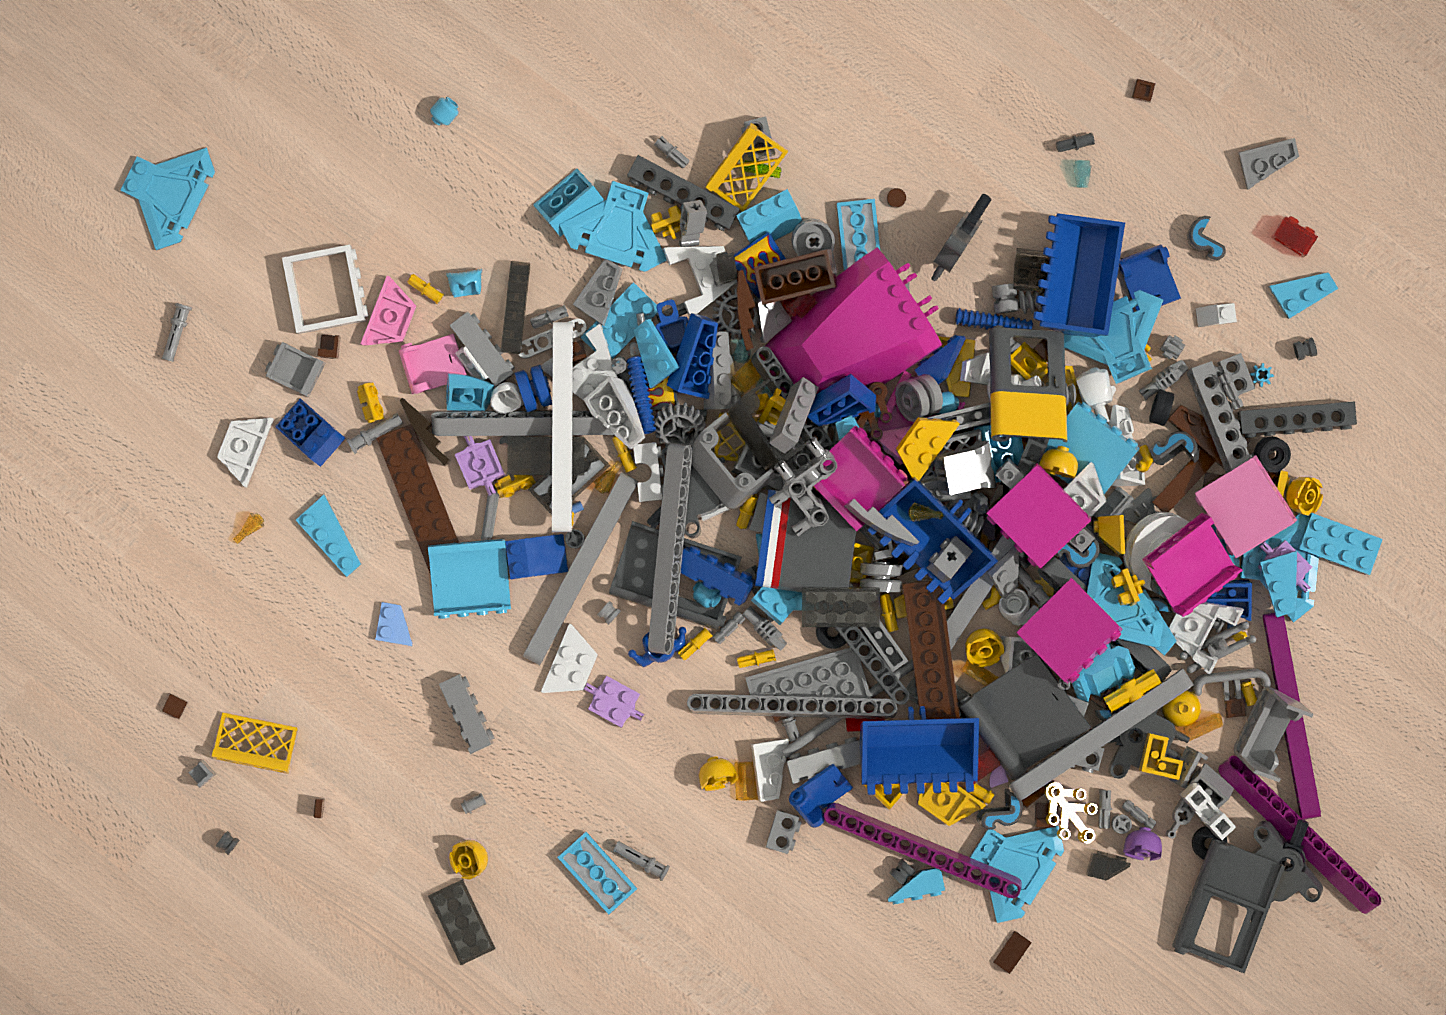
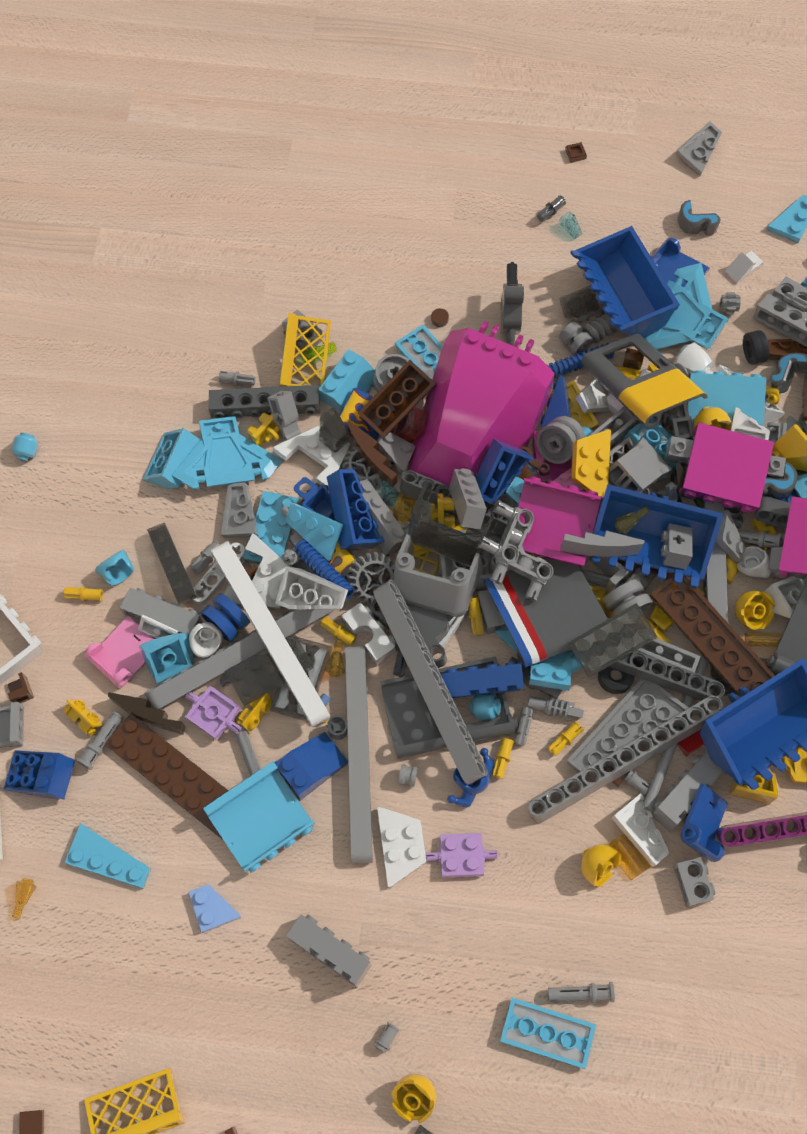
camera: 25 degrees left, 20 degrees down
bright pink wing [360,276,417,346] -> none
light grey hinge [1139,360,1189,400] -> none
clear red brick [1271,216,1318,258] -> none

